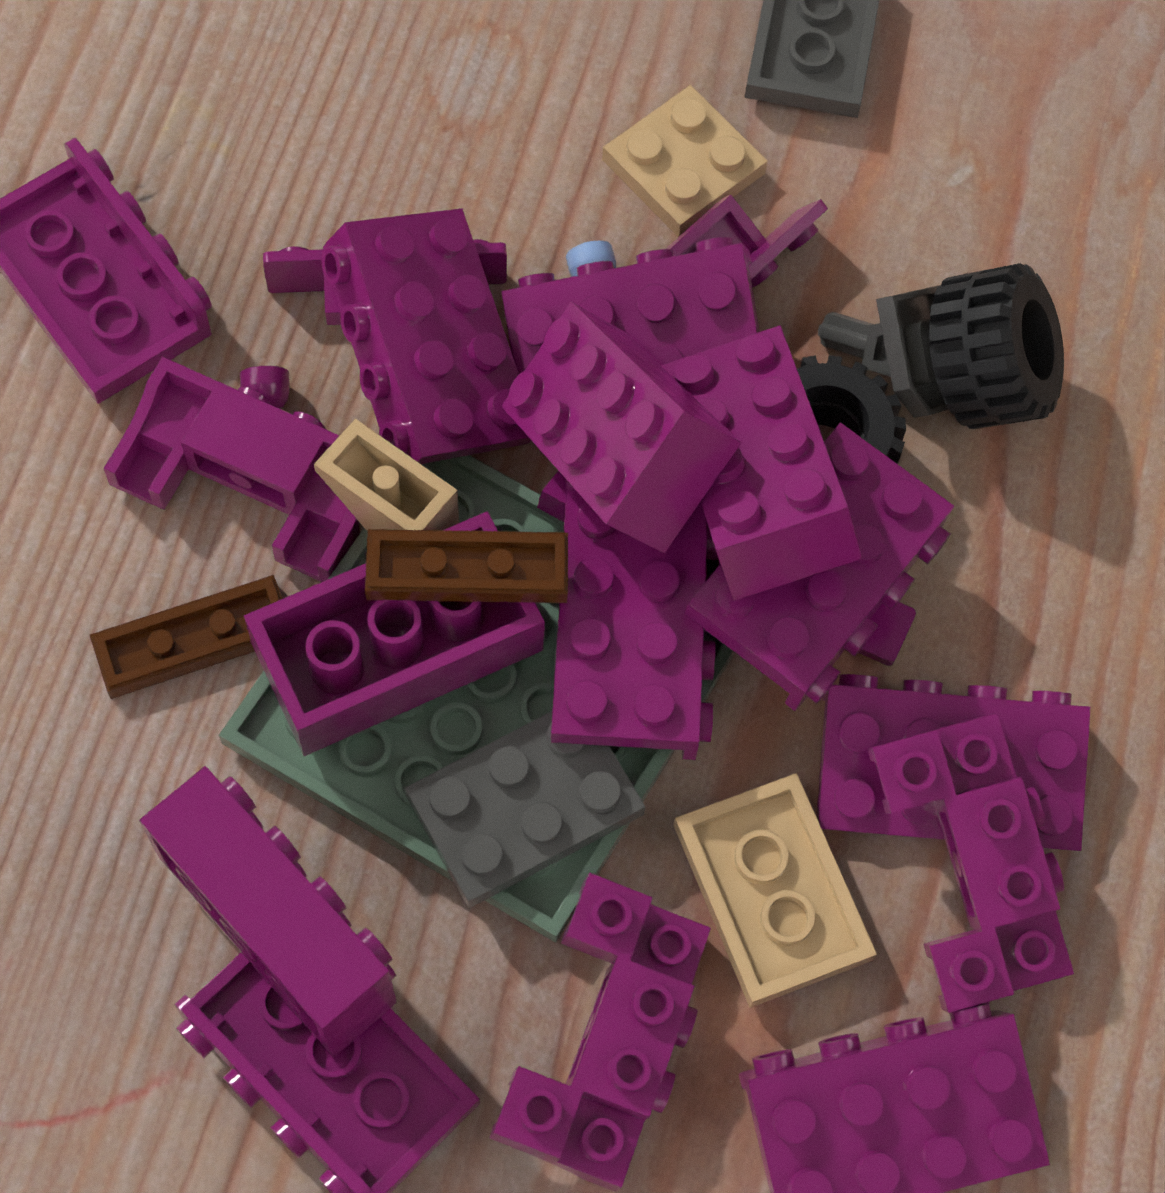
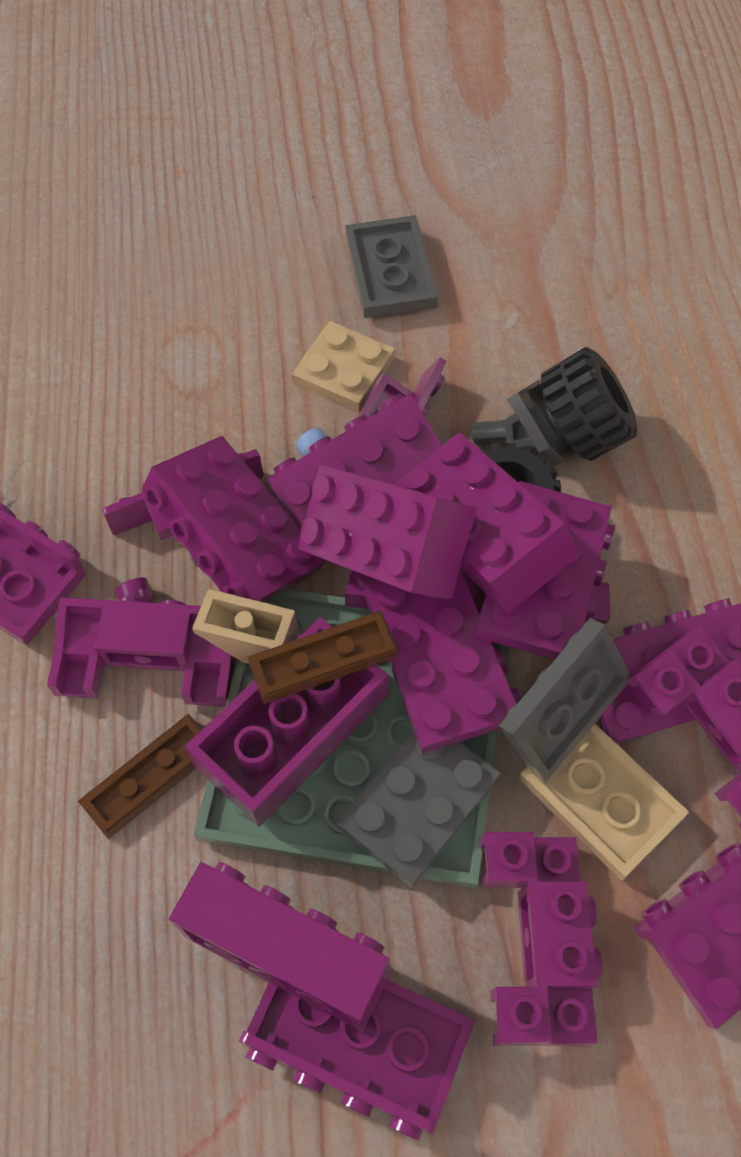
camera: 15 degrees left, 5 degrees down
none -> dark grey plate [499,618,632,782]

